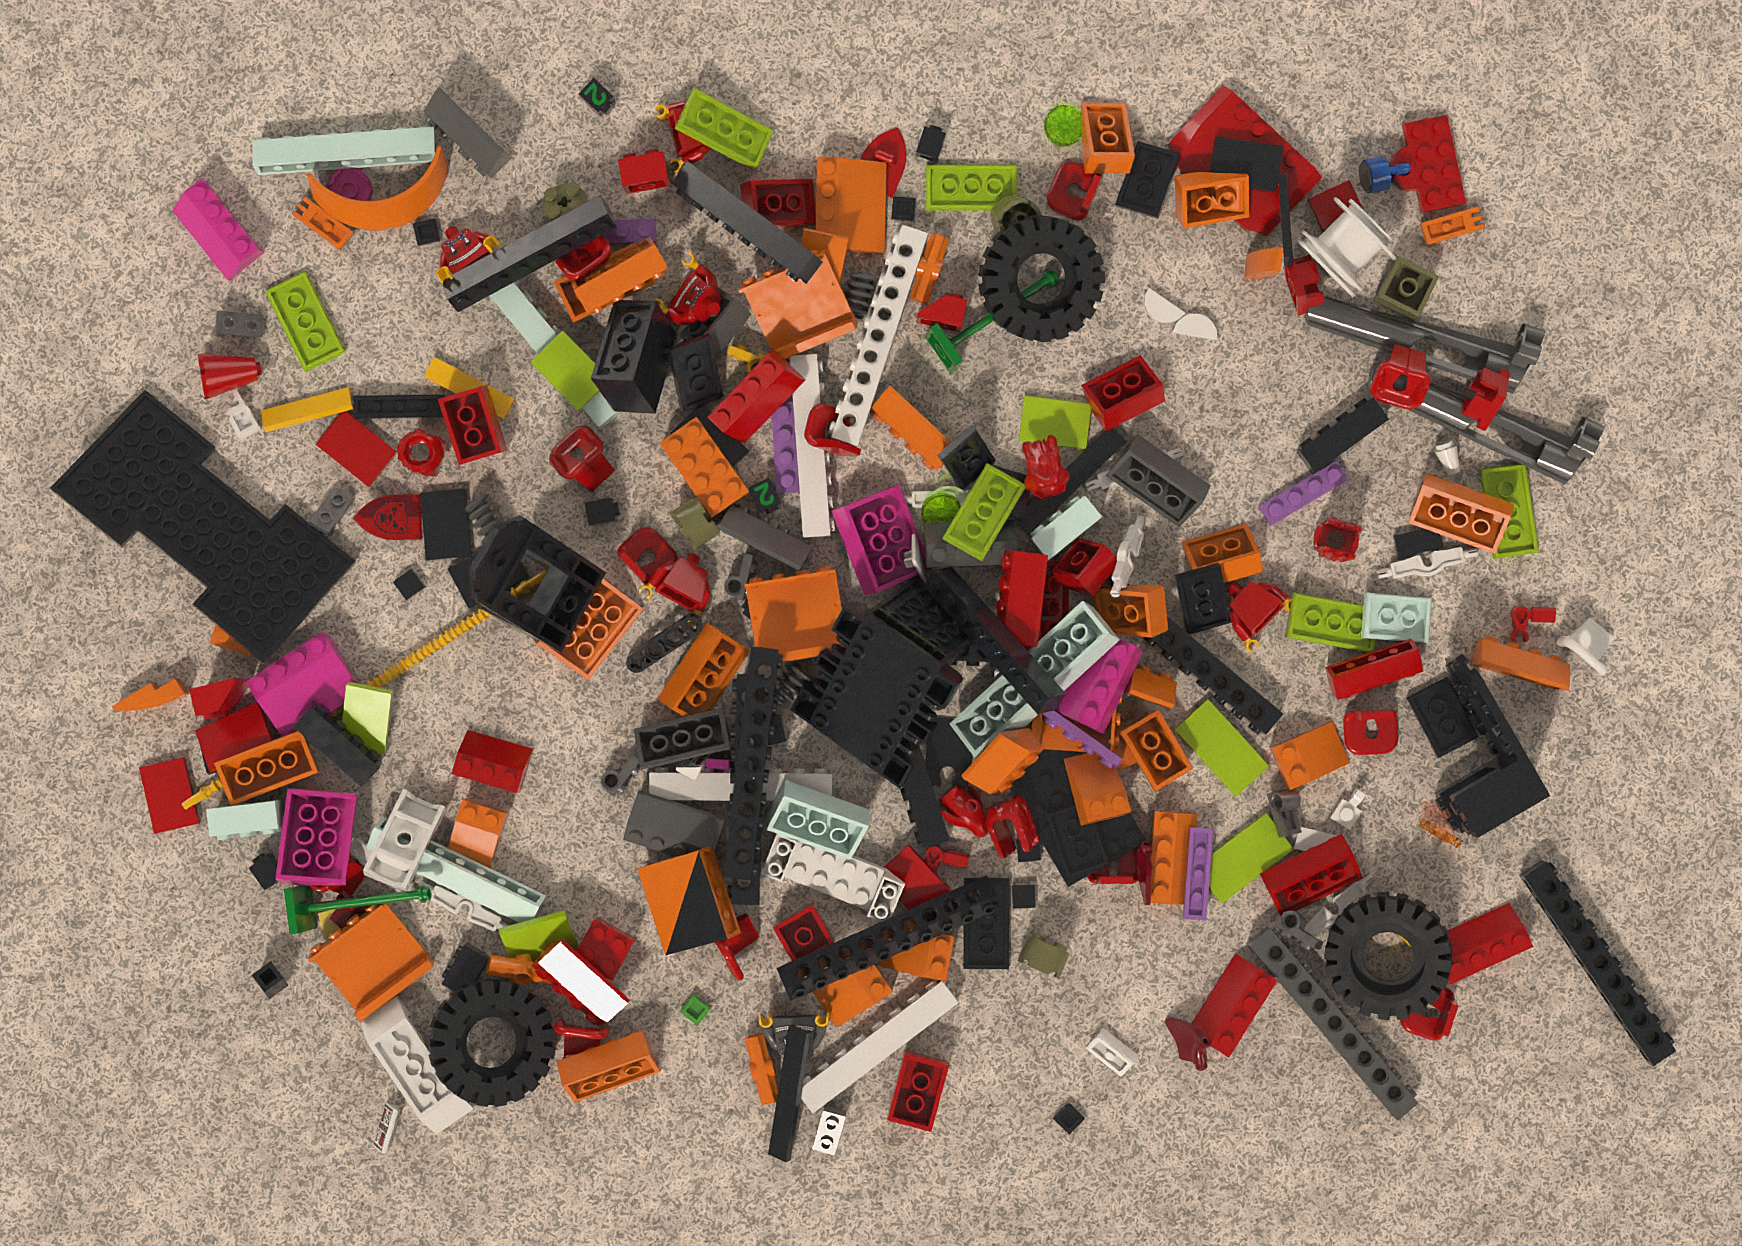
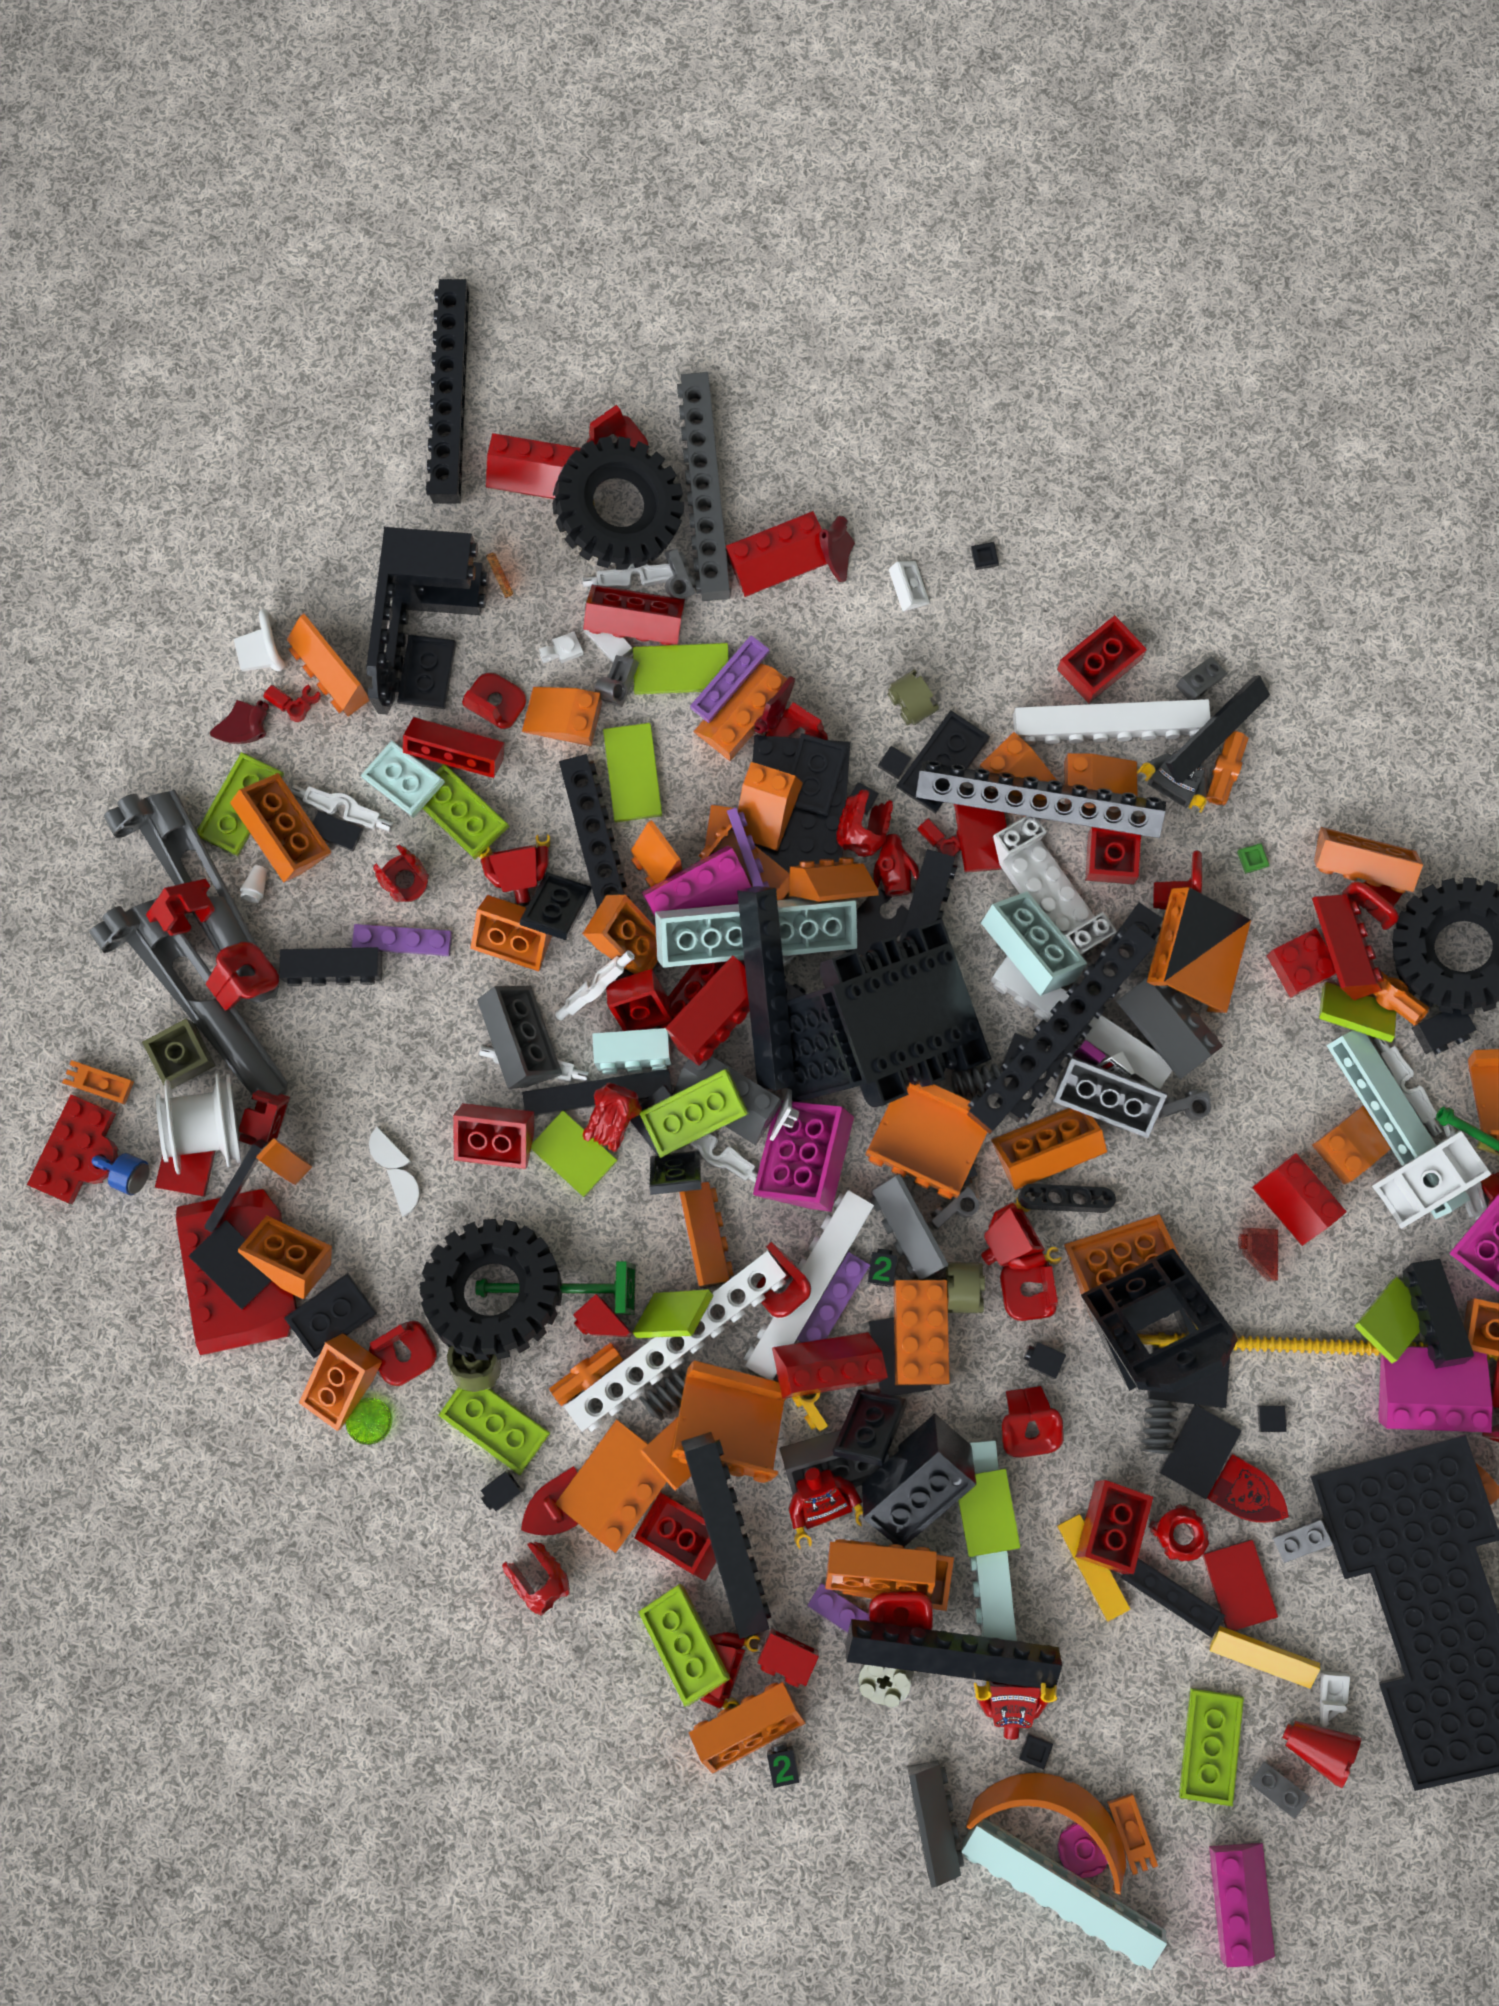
camera: 140 degrees left, 10 degrees down
black tile [891,196,916,222] -> none
clear neon green wheel [921,493,961,523] -> none
orange slope [1120,709,1193,792] -> none
none -> dark red arm [210,700,269,744]
none -> red piece [502,1542,570,1616]
none -> lime tile [632,1289,714,1338]
none -> orange slope [688,1682,806,1774]
none -> clear red slope [1238,1228,1278,1282]

